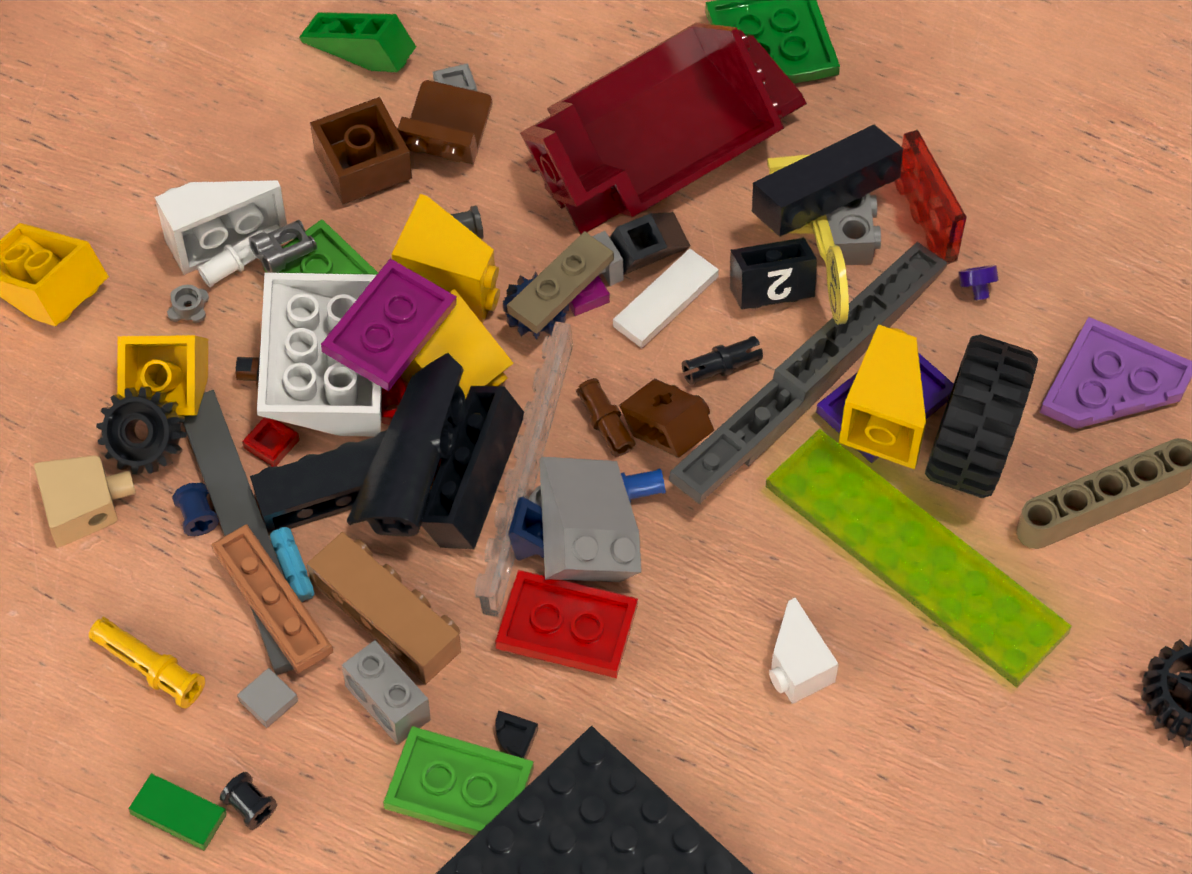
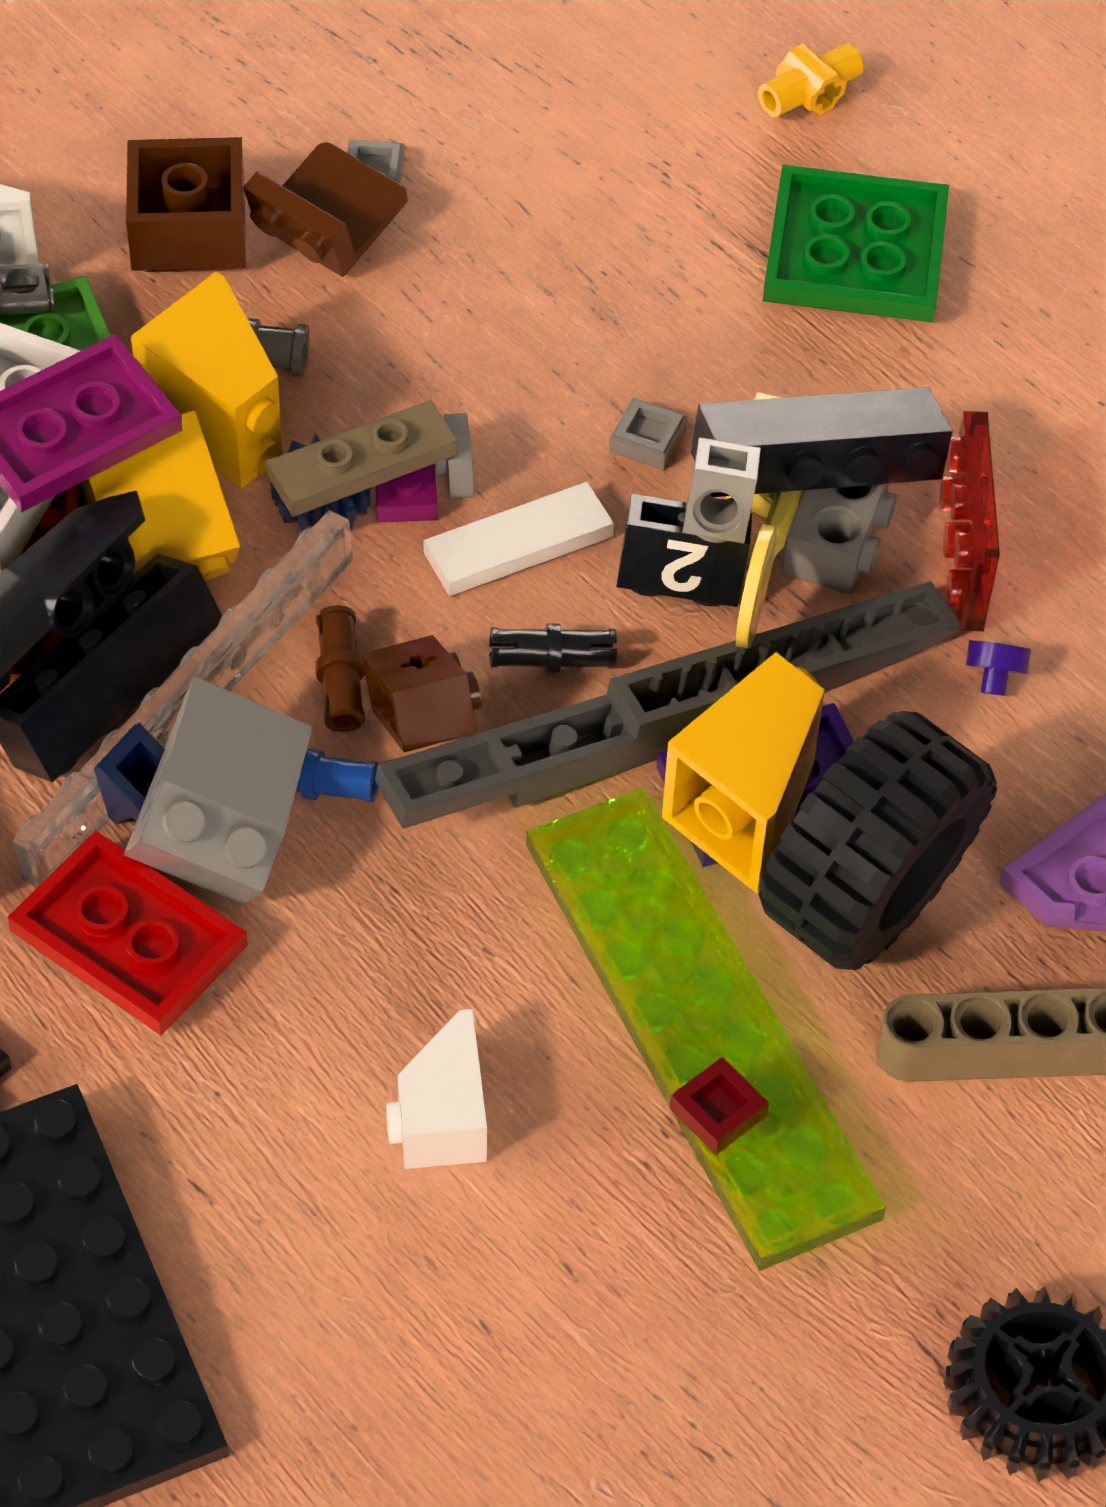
camera: 20 degrees right, 5 degrees down
green slope [299,12,416,72] -> none
dark red panel [520,23,807,234] -> none
black slope [609,212,690,275] -> none
none -> light grey tile [609,398,687,470]
none -> dark red plate [670,1057,769,1155]
none -> light grey brick [682,437,761,544]

